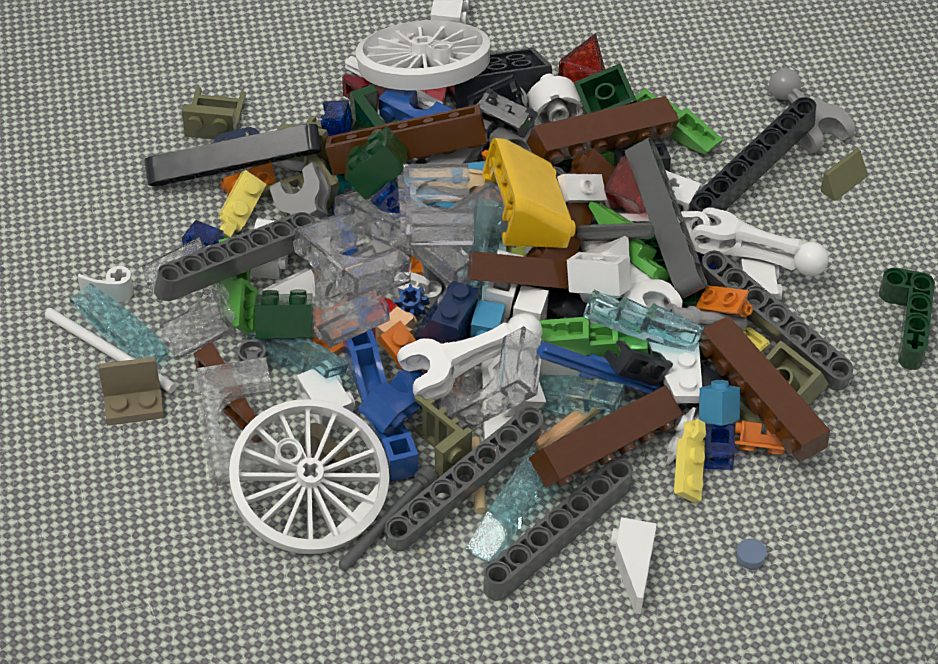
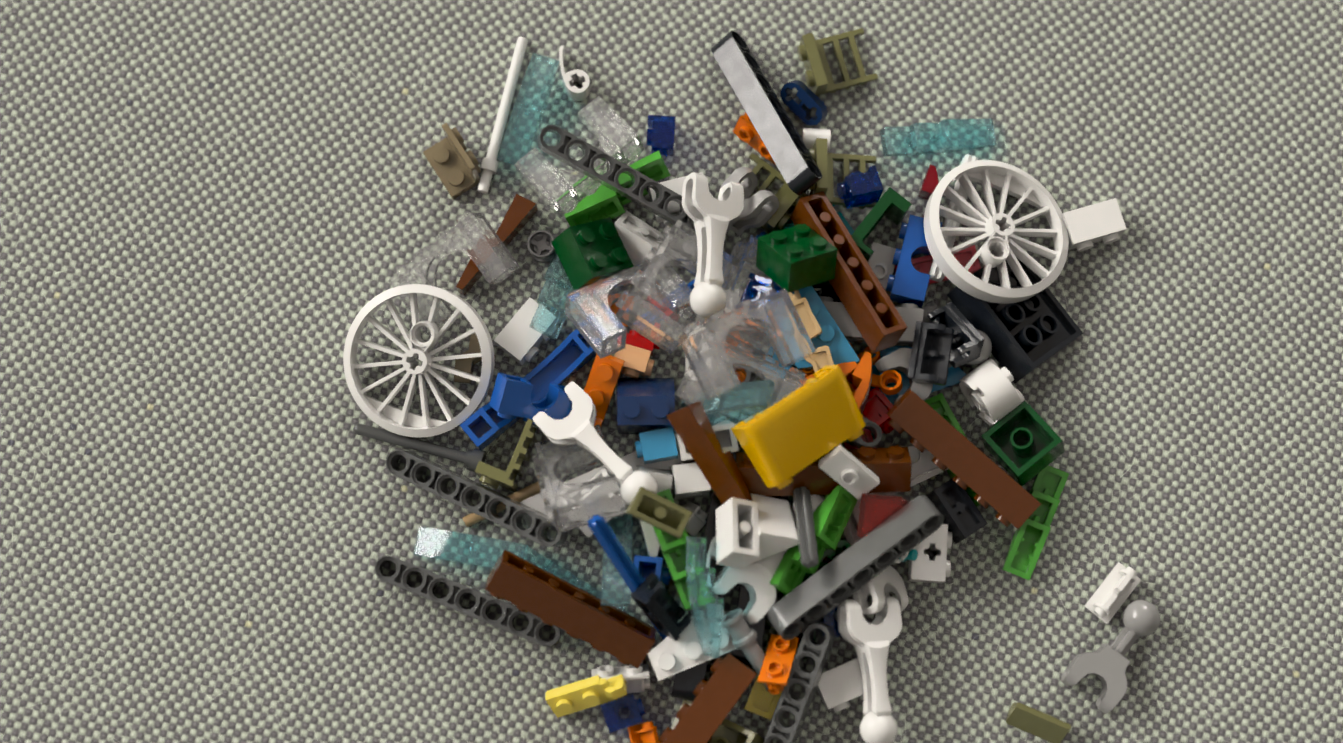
camera: 65 degrees right, 30 degrees up
light yellow hinge [216,170,267,239] -> none
blue gear [394,284,430,318] -> none
light nougat axle [535,396,603,450] -> none
clear red slope [558,33,605,83] -> none
white slope [610,517,657,614] -> none
black beam [692,97,817,224] -> none
dark azure brick [699,380,740,426] -> none
none -> olive slope [625,486,693,539]
none -> white piece [682,172,744,318]
none -> clear light blue slope [880,119,996,157]
none -> white hinge [1084,562,1141,624]

